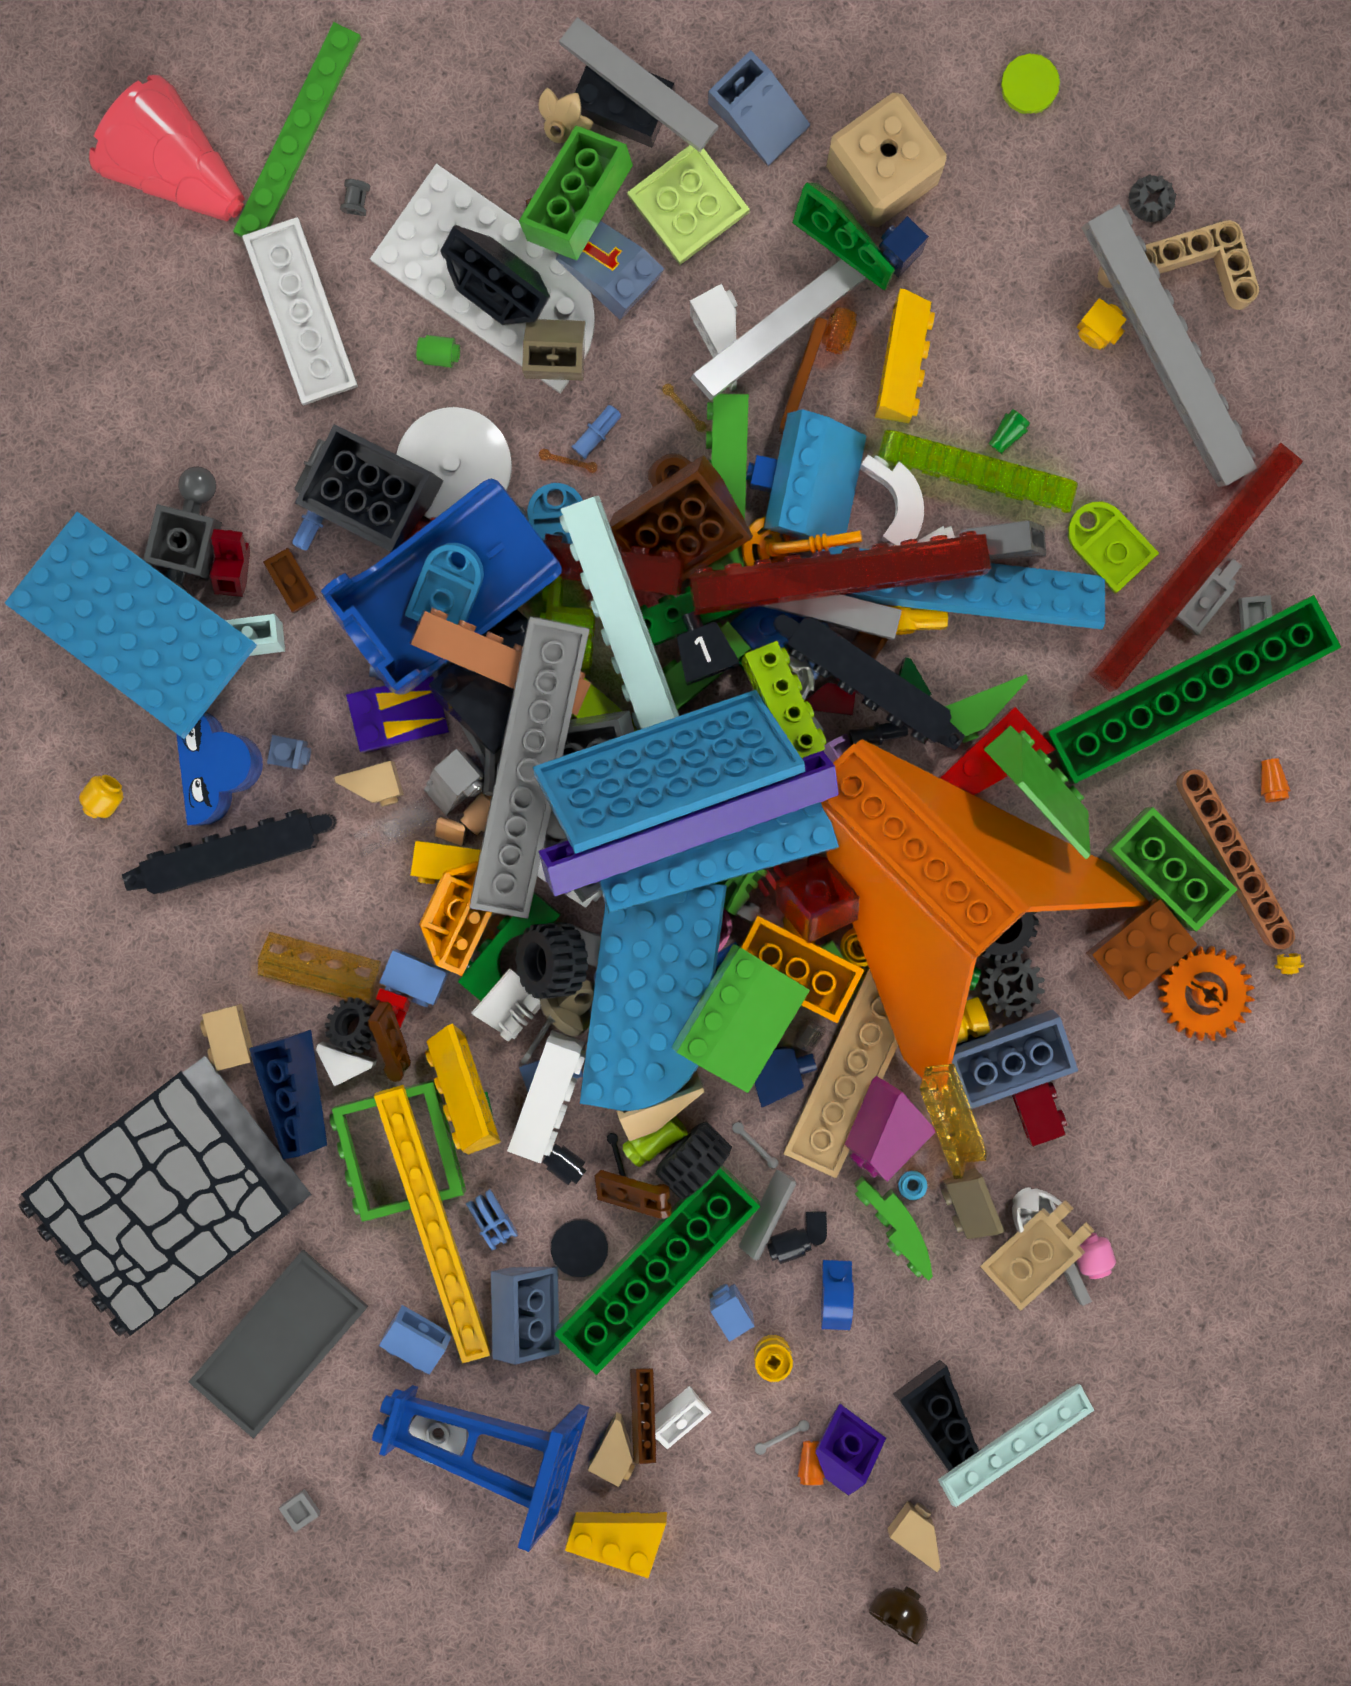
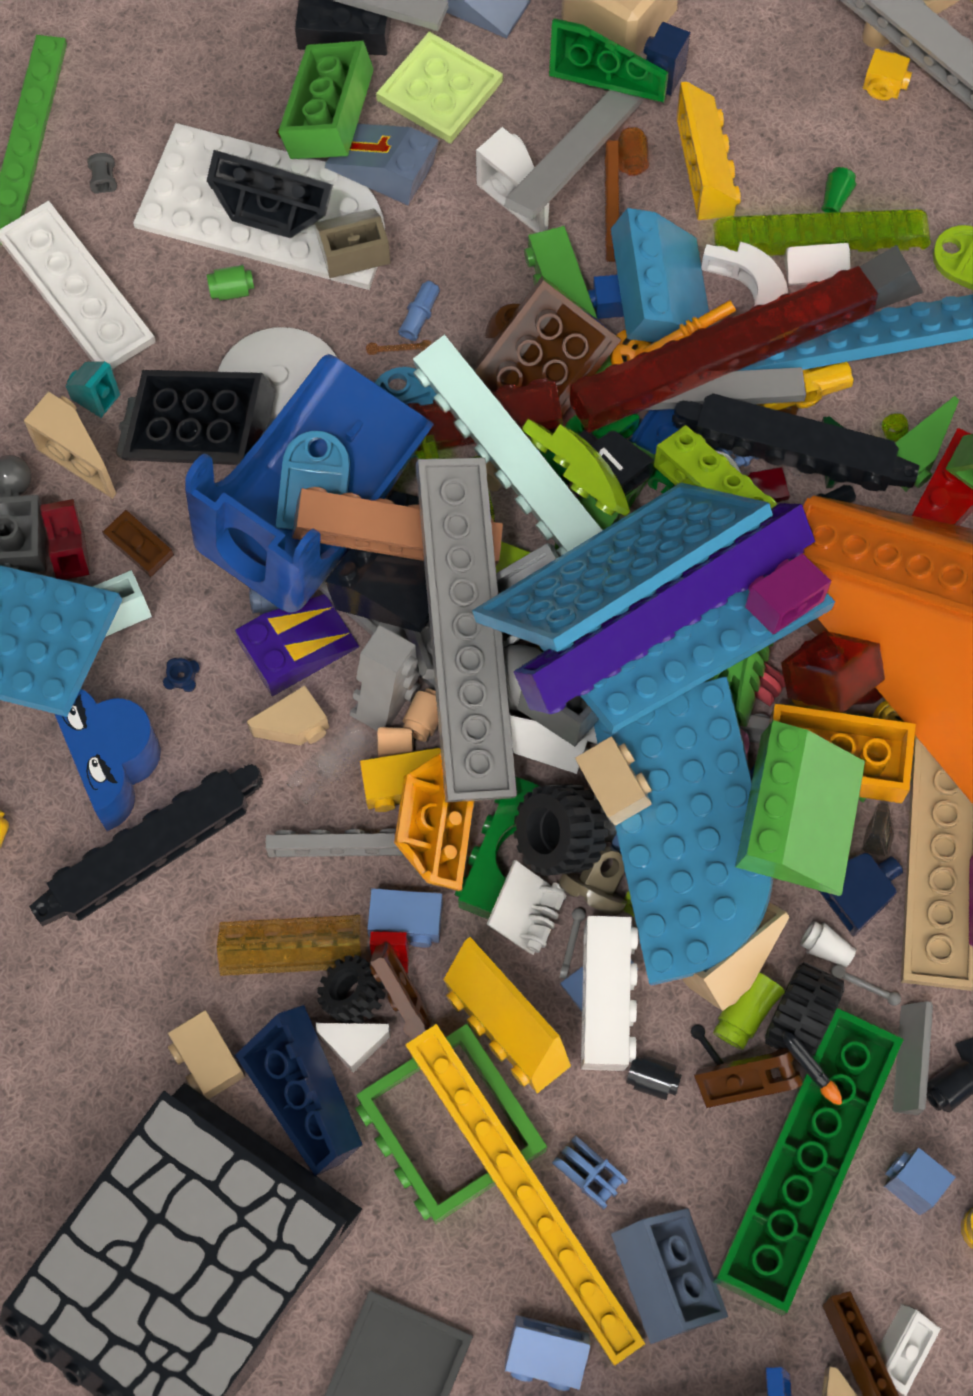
camera: 15 degrees left, 20 degrees down
sand blue bracket [267,735,311,770] -> none
medium blue axle [292,510,324,550] -> none
tan plate [539,88,593,143] -> none
black tile [551,1218,609,1277] -> none
clear yellow hinge [662,384,706,432] -> none
none -> tan slope [24,391,116,499]
none -> teal slope [65,361,121,418]
none -> dark blue plate [163,658,200,692]
none -> light grey plate [266,829,404,857]
none -> lime slope [521,419,630,516]
none -> tan brick [575,736,652,826]
none -> magenta brick [745,553,831,635]
none -> black piece [782,1031,842,1105]
none -> white slope [784,243,851,286]
none -> white cone [800,921,856,967]
none -> clear neon green hinge [882,413,909,442]

